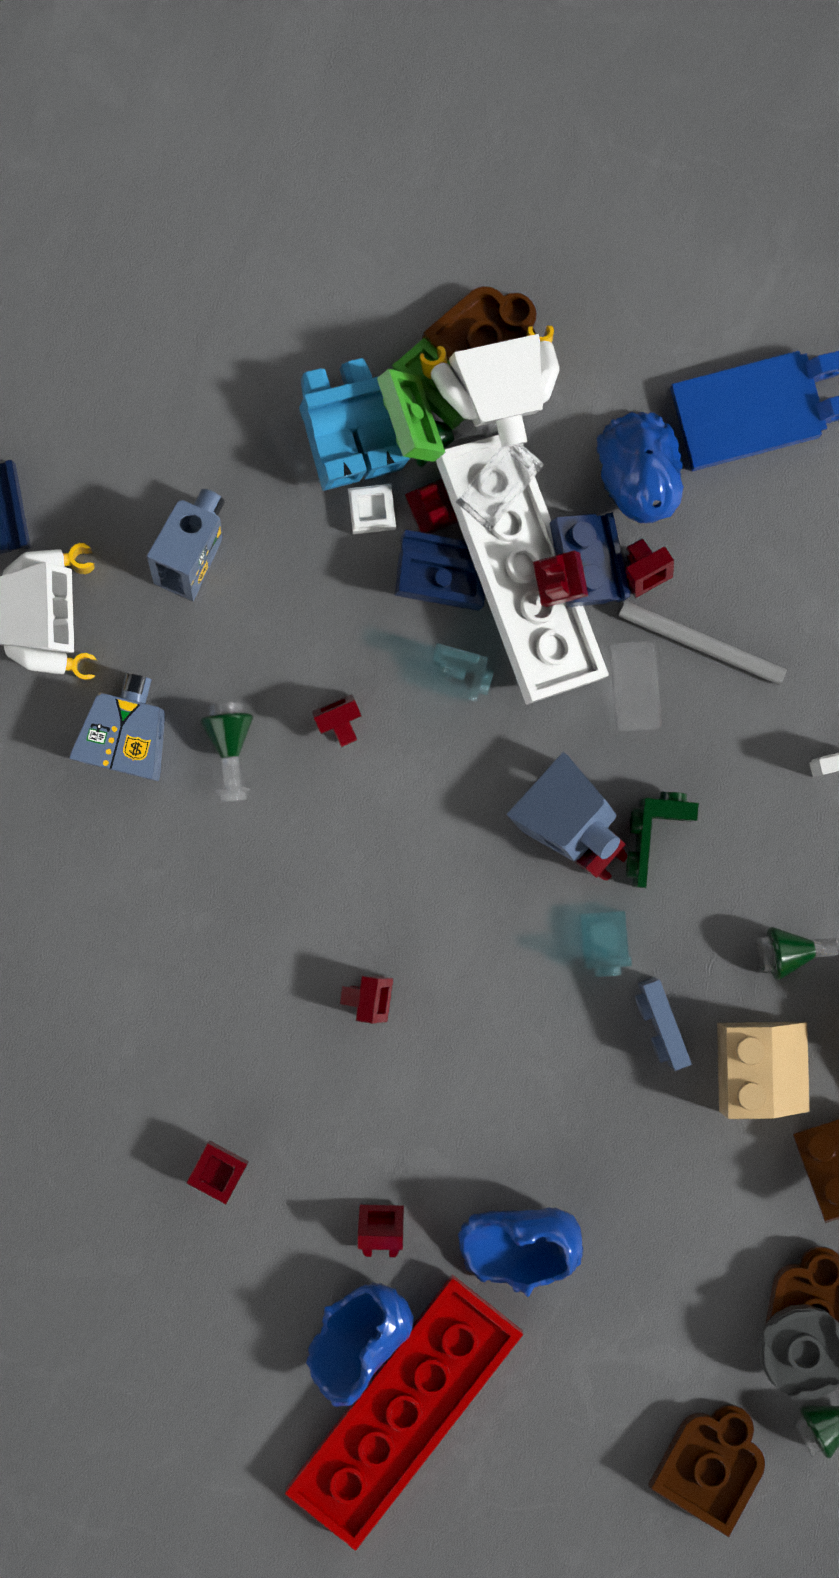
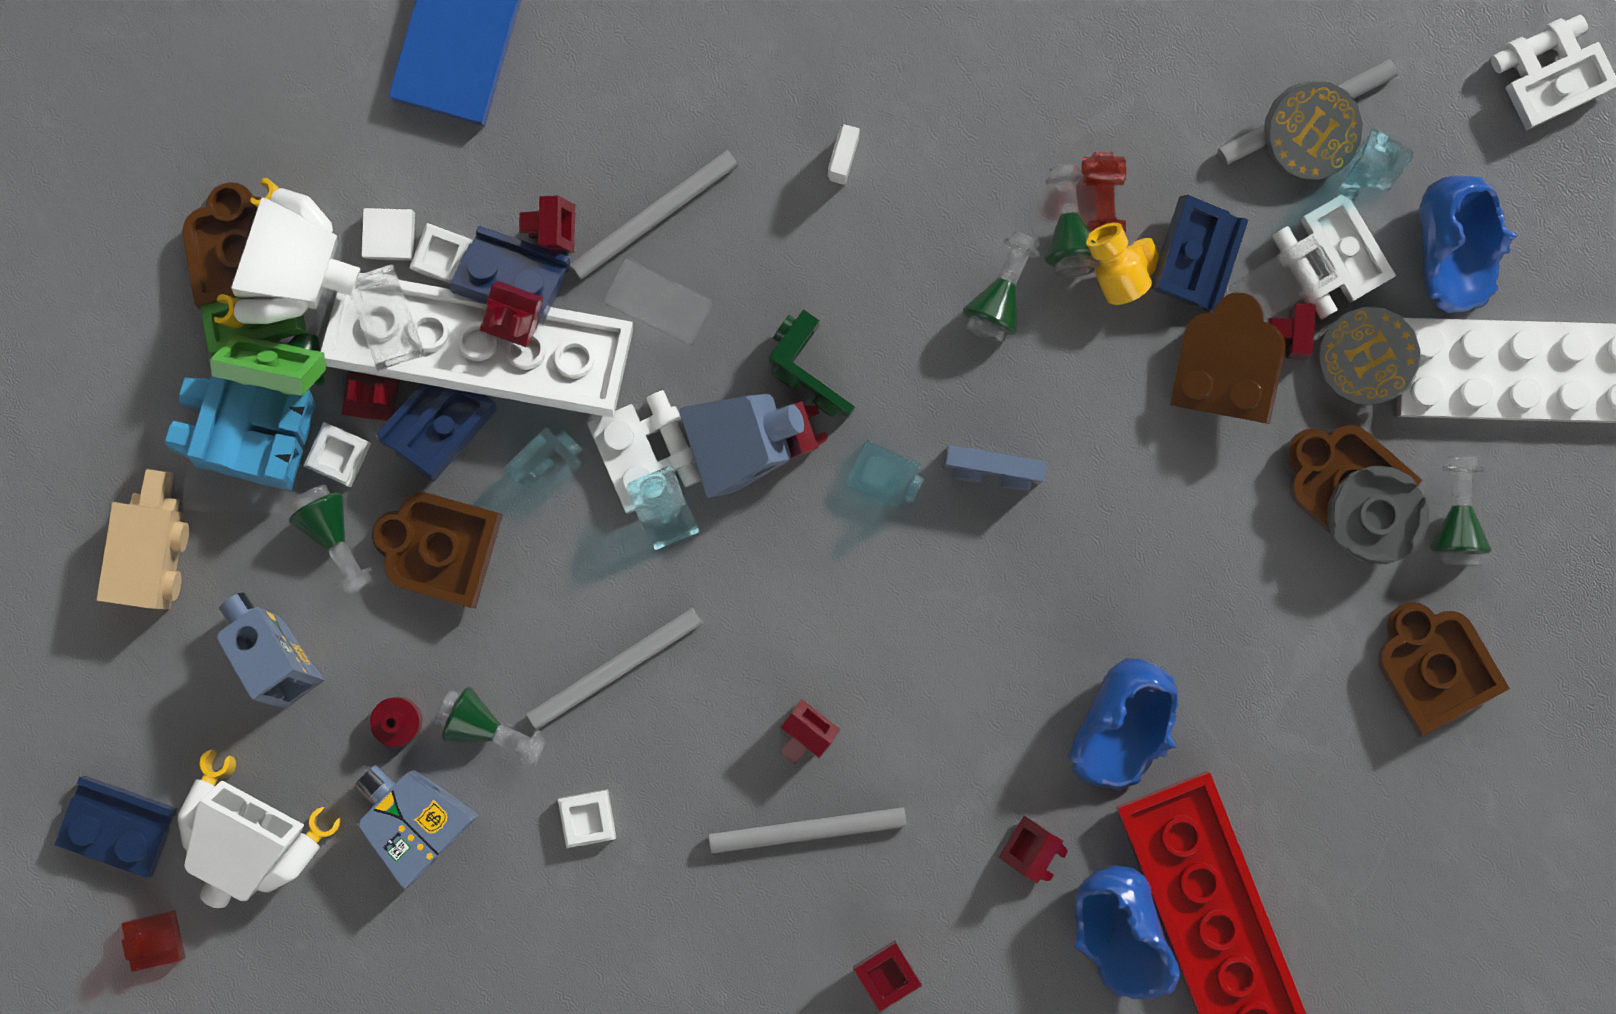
camera: 65 degrees left, 0 degrees up
dark red tile [312,694,362,747] -> none
blue piece [596,412,684,523] -> none
tan slope [717,1022,809,1119] -> none
none -> tan hinge [97,469,189,609]
none -> piece [289,484,373,596]
none -> white tile [362,208,415,261]
none -> dark red tile [370,697,423,747]
none -> reddish brown plate [372,492,503,609]
none -> white tile [410,223,473,285]
none -> light grey bar [527,607,703,730]
none -> white tile [558,789,616,848]
none -> white plate [587,390,701,514]
none -> clear light blue bracket [627,466,700,550]
none -> light grey bar [709,807,907,854]

